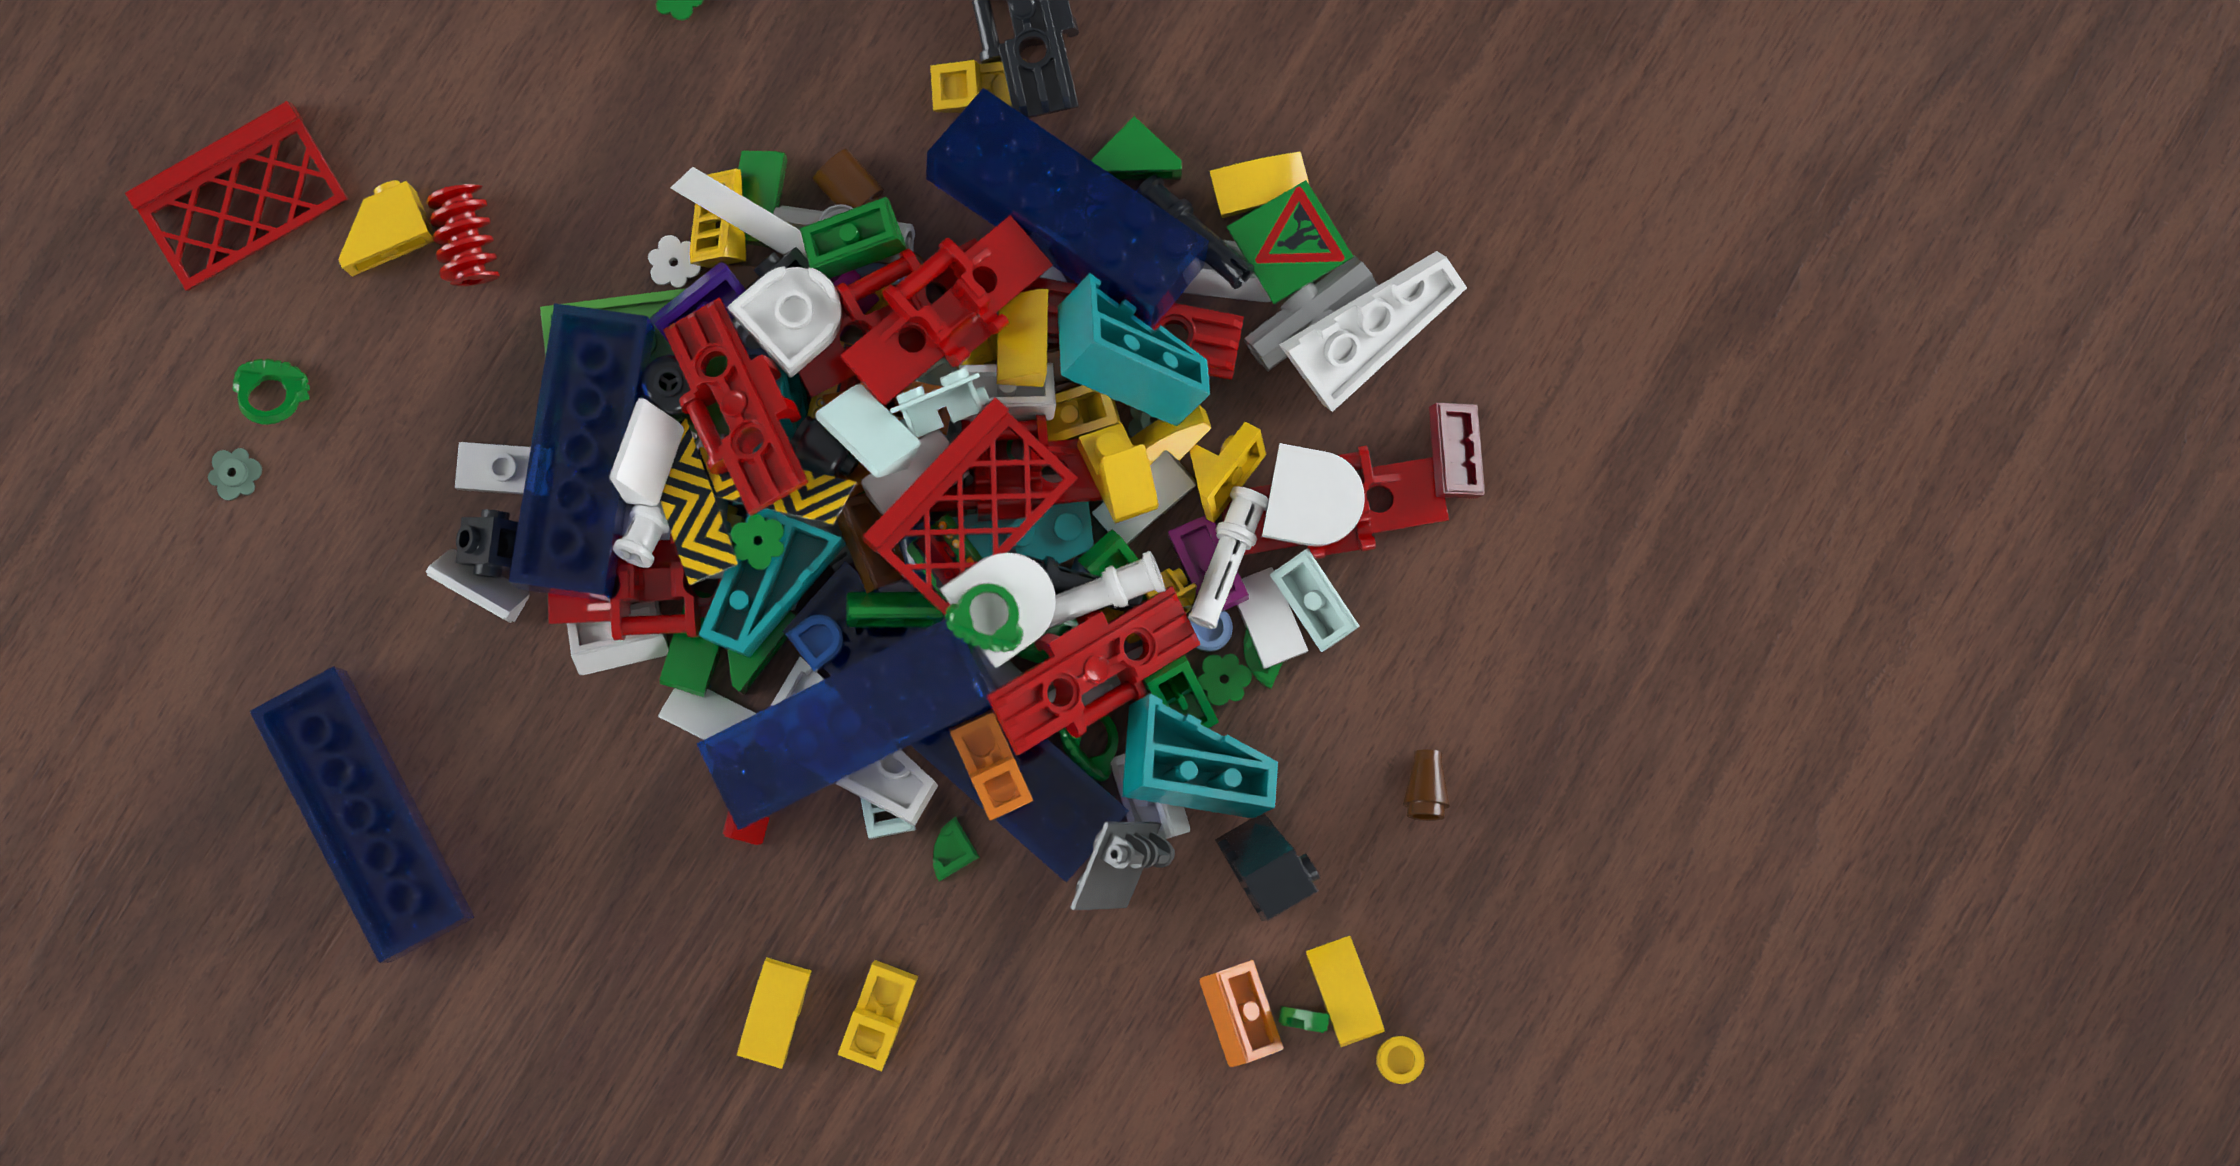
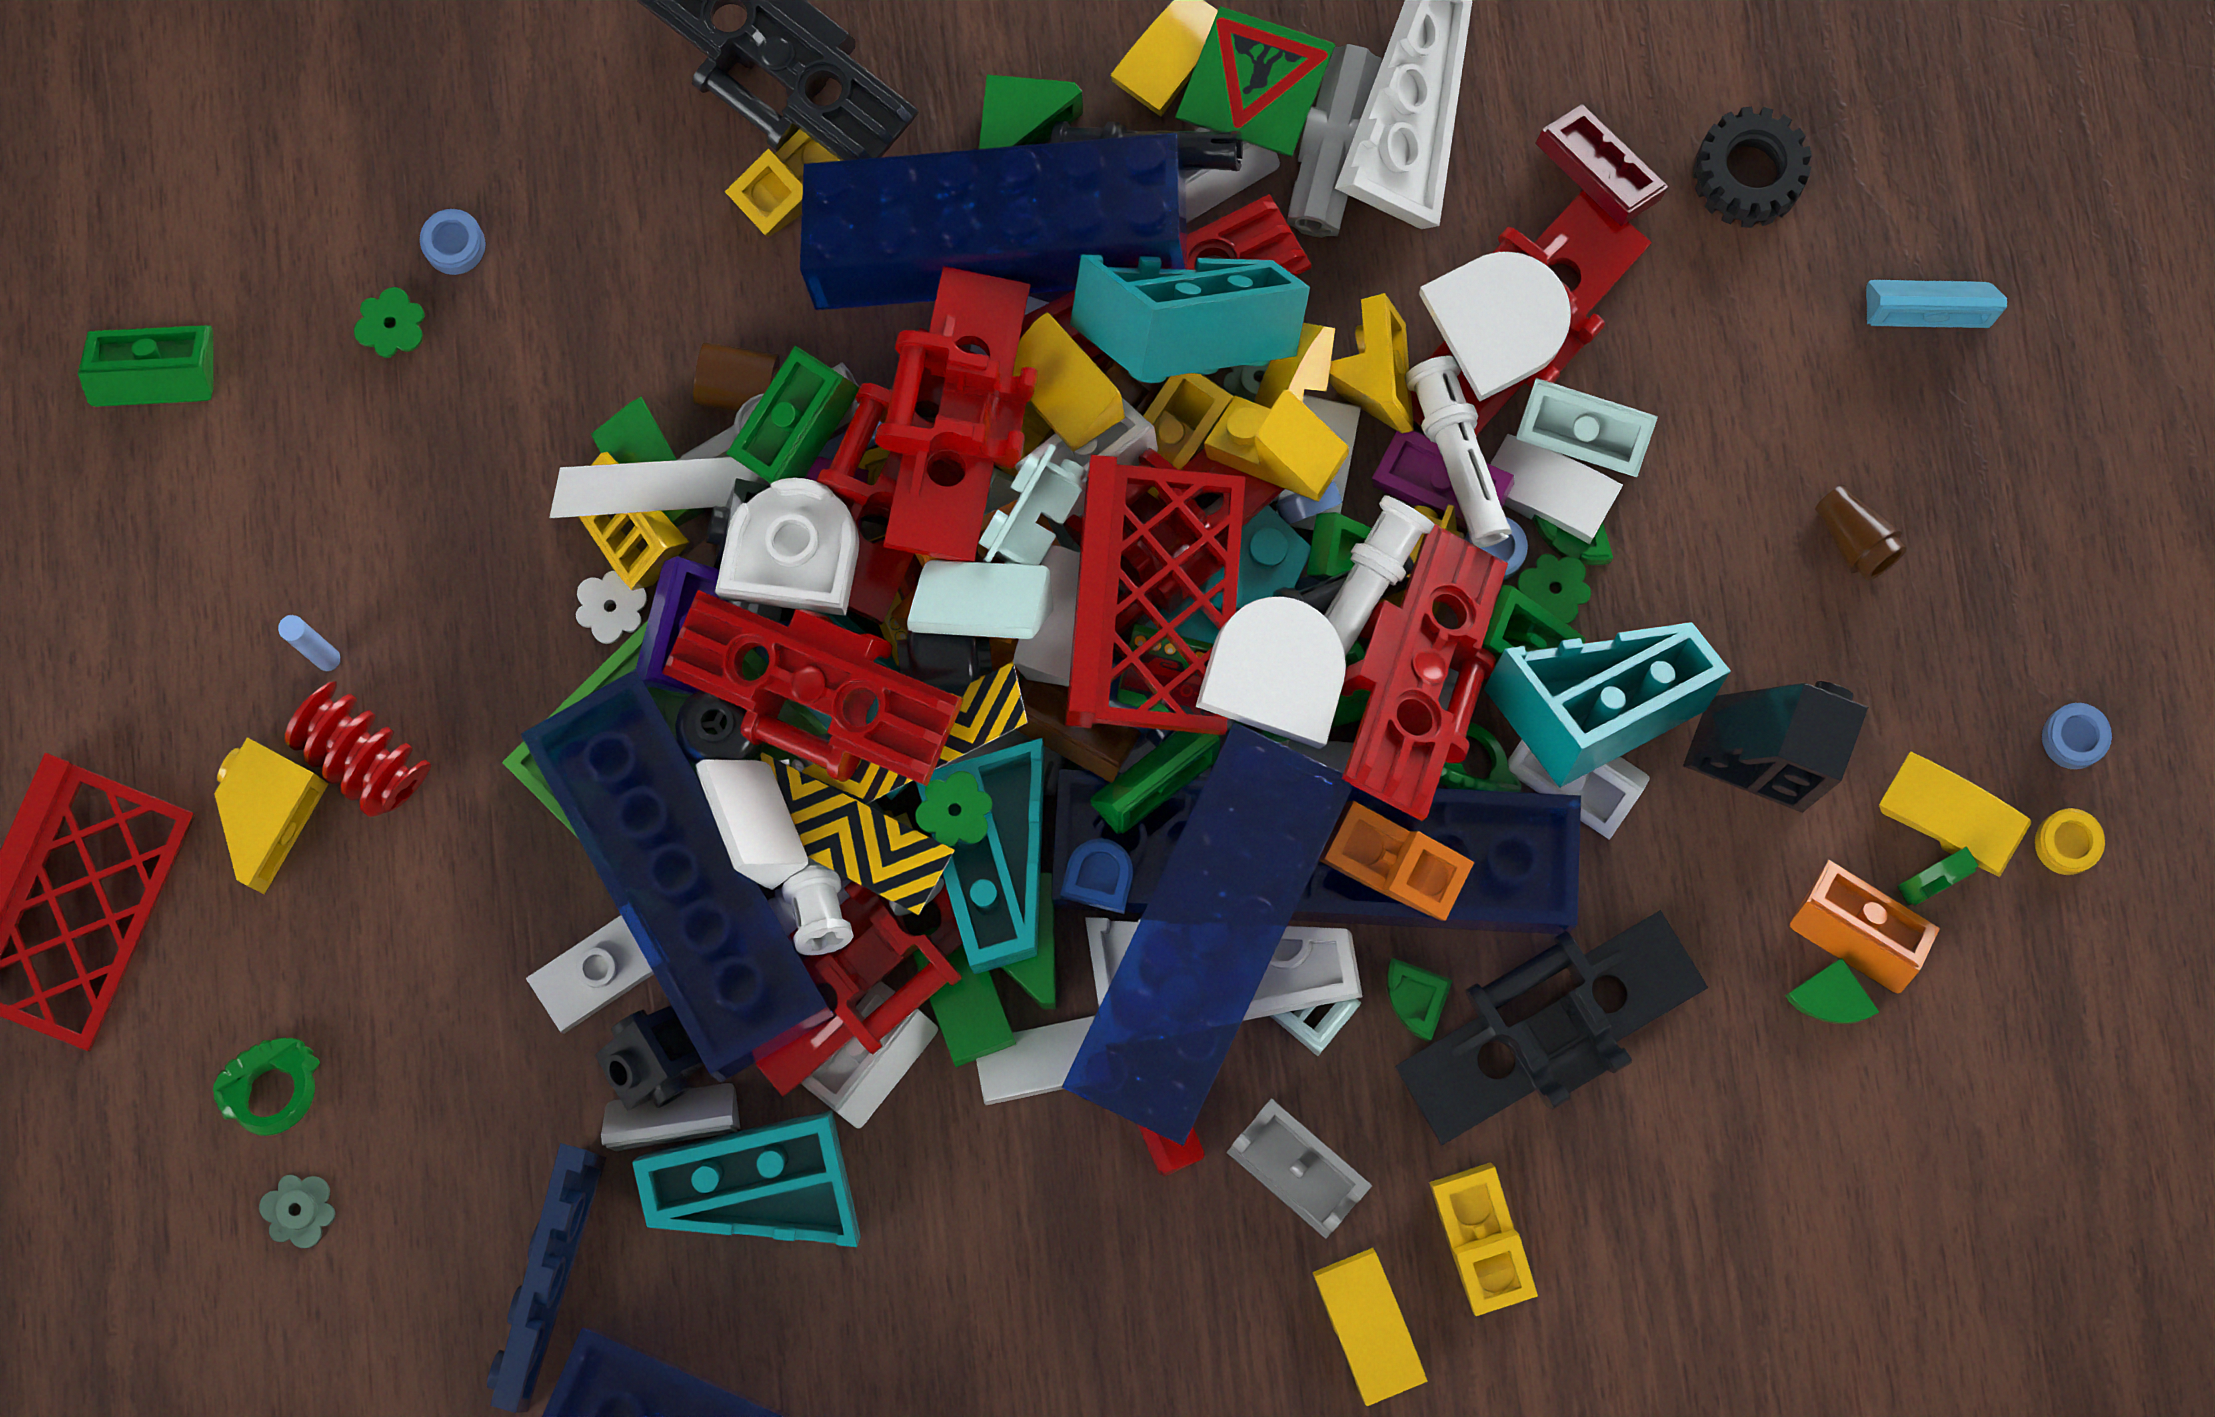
camera: 35 degrees left, 5 degrees down
green piece [945,583,1024,652] -> none
dark grey hinge [1071,822,1175,910] -> none
none -> light blue piece [278,615,340,671]
none -> dark blue wing [487,1143,607,1413]
none -> teal wedge [632,1110,861,1247]
none -> light grey hinge [1227,1098,1372,1239]
none -> medium blue tile [1276,481,1343,524]
none -> black piece [1395,910,1708,1146]
none -> black tyre [1693,106,1812,228]
none -> green tile [1784,958,1879,1024]
none -> medium azure slope [1866,280,2007,328]
none -> medium blue tile [2042,703,2112,769]

